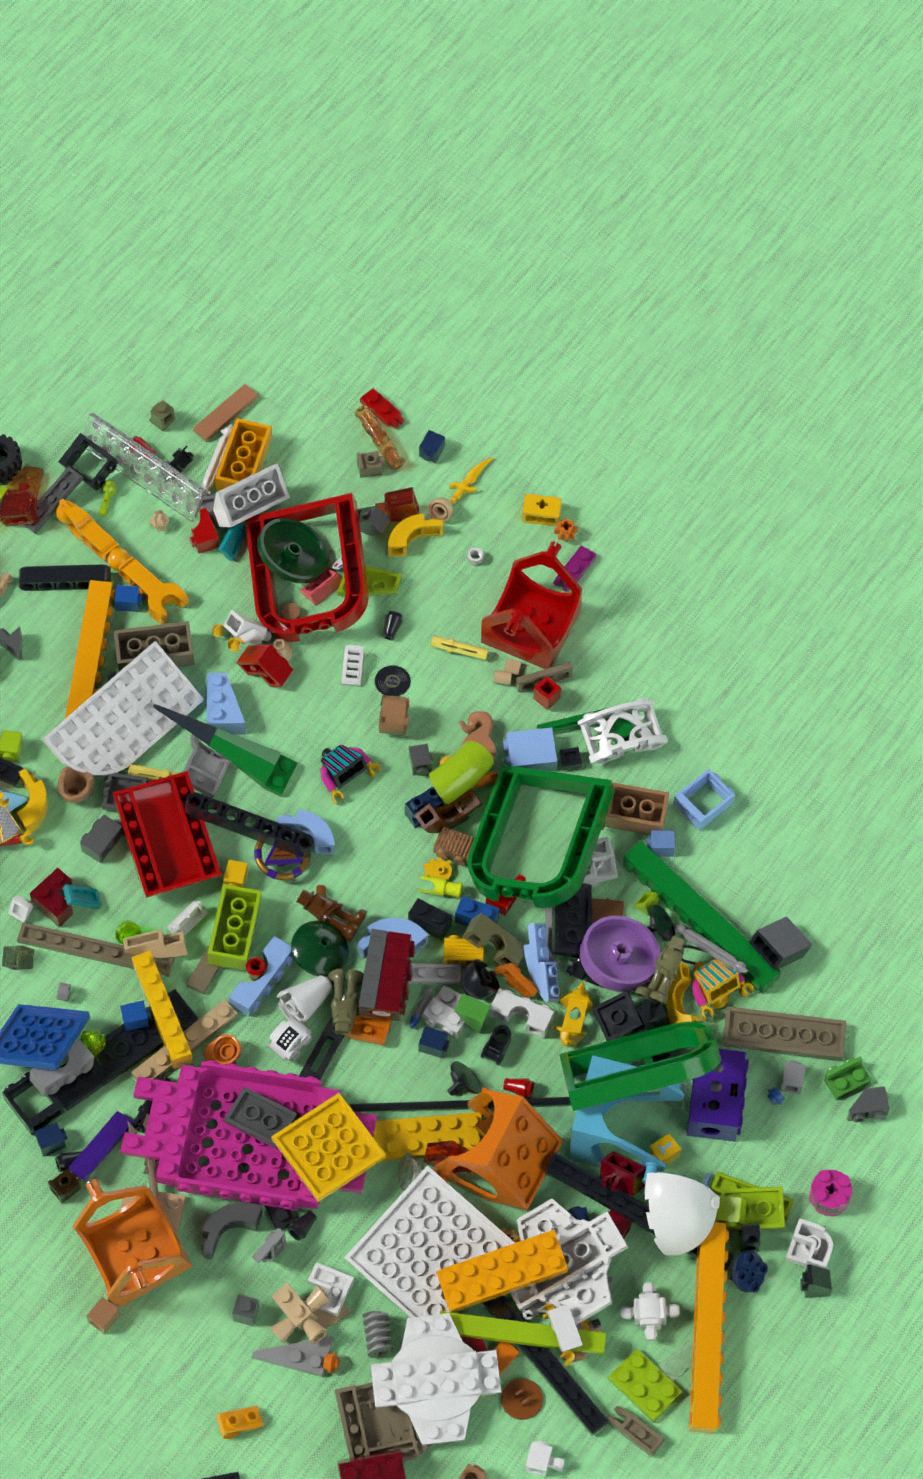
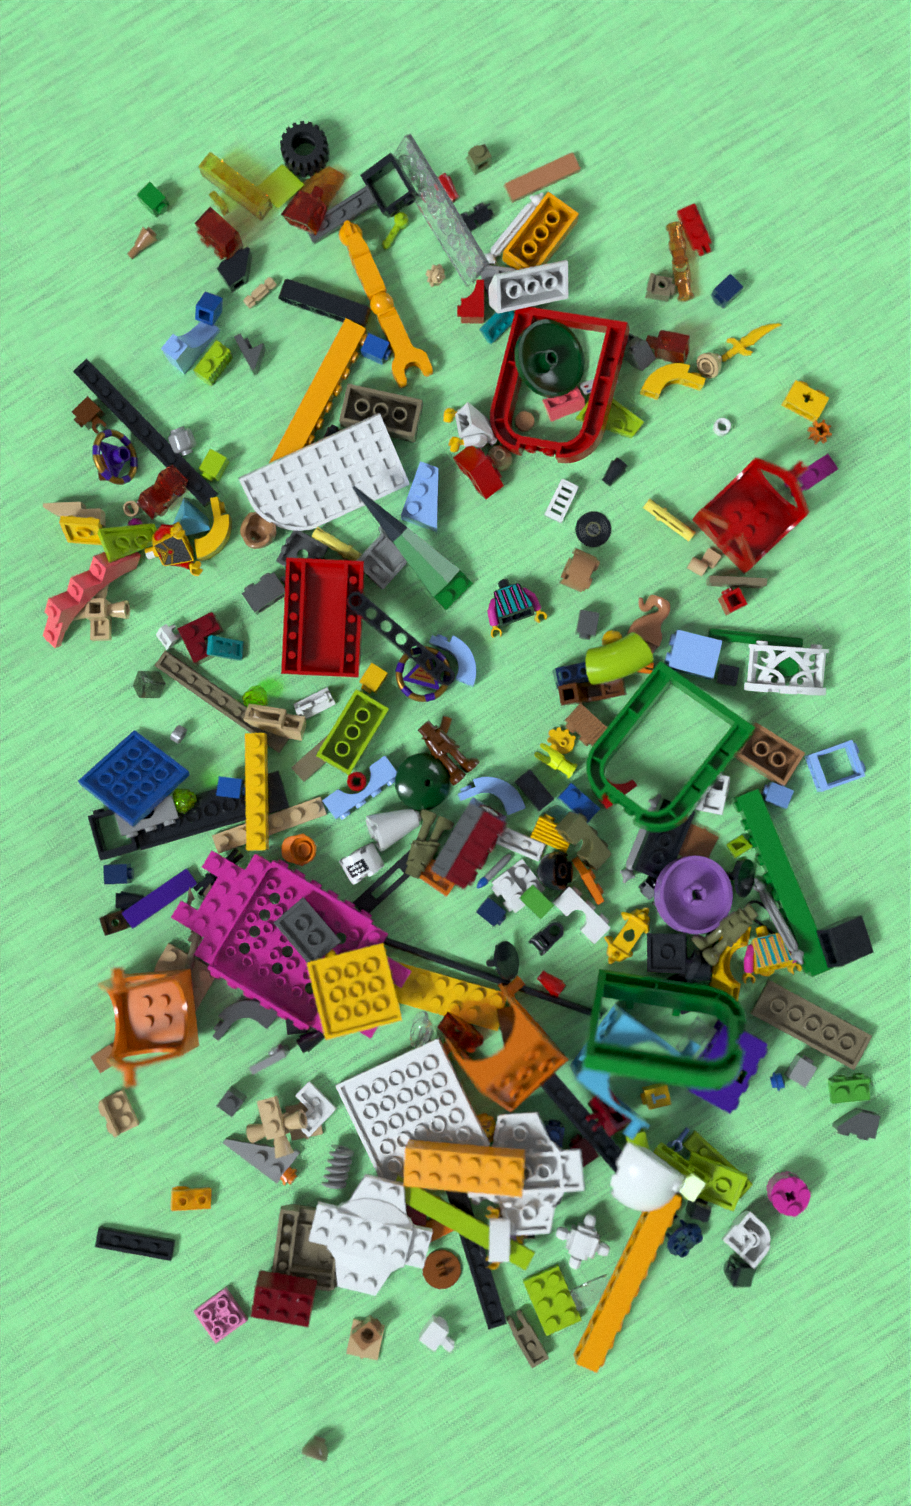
camera: 25 degrees right, 25 degrees up
light blue slope [523,923,560,1002] -> none
none -> tan bracket [98,1089,140,1138]

